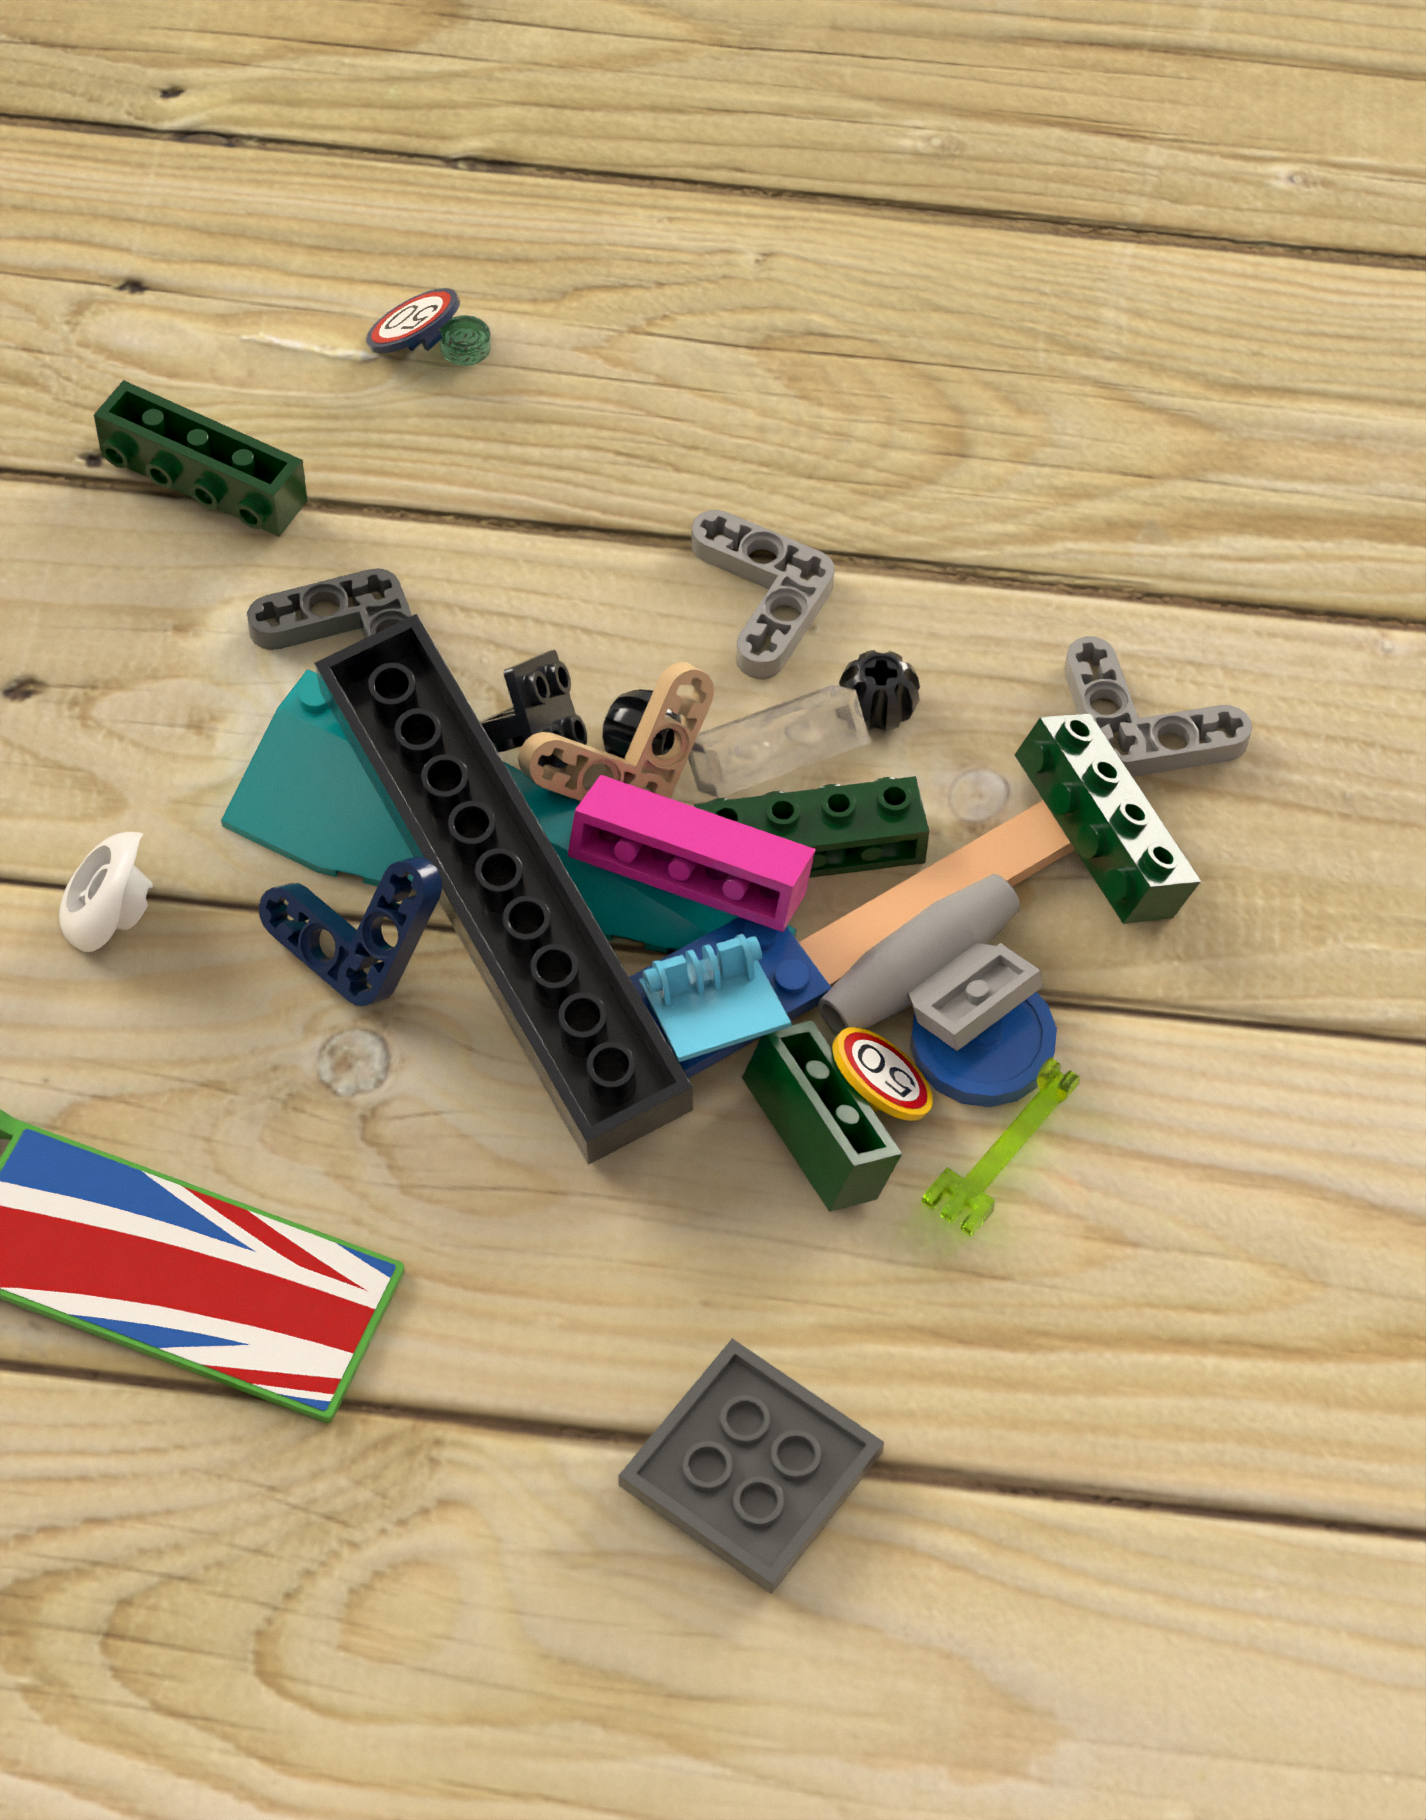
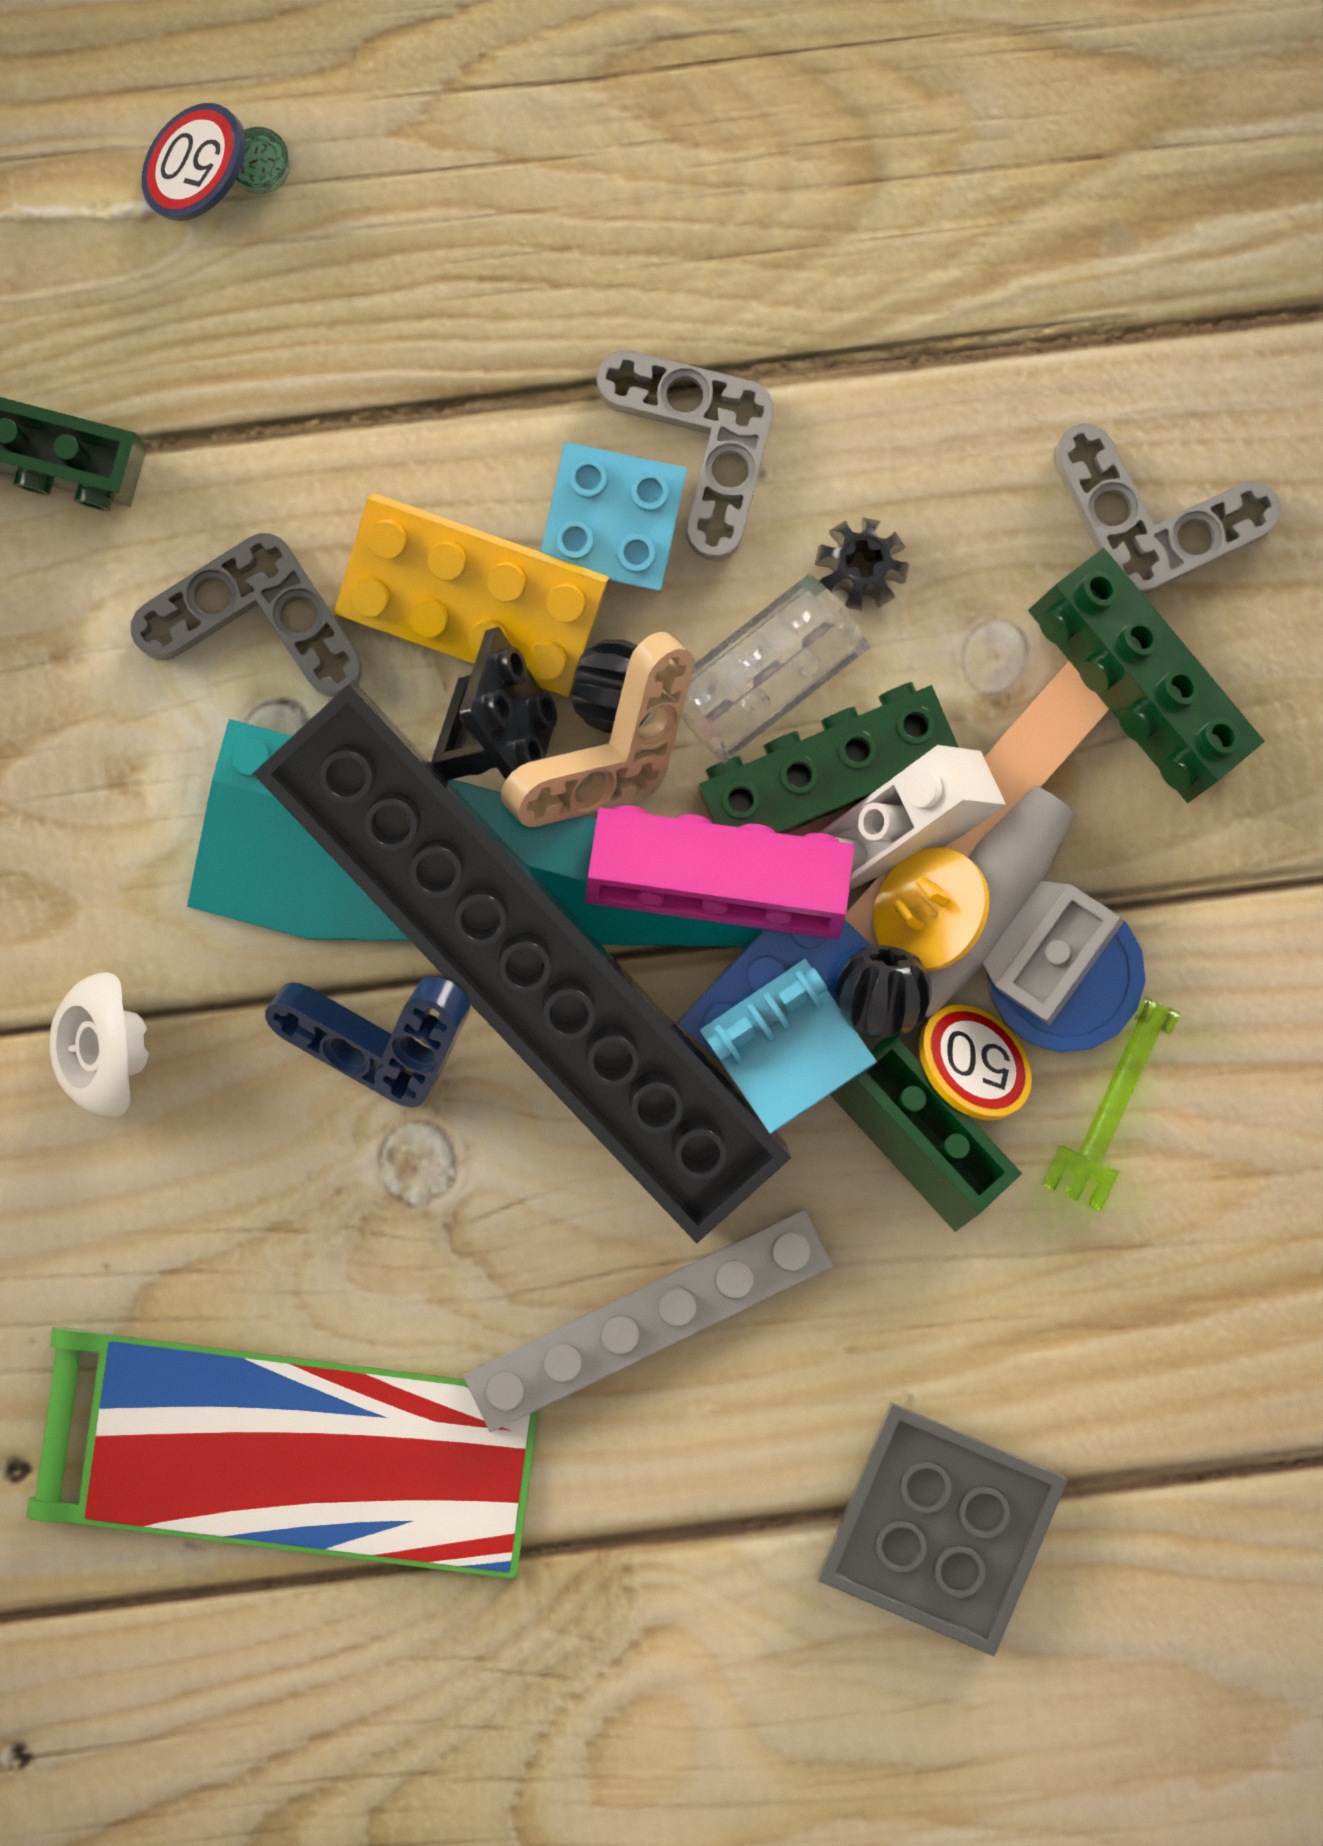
camera: 15 degrees left, 30 degrees up
none -> yellow plate [333,493,610,697]
none -> light grey plate [463,1209,833,1433]
none -> medium azure hinge [541,441,687,592]
none -> white slope [819,745,1006,890]
none -> black piece [835,945,932,1038]
none -> yellow piece [873,847,989,972]

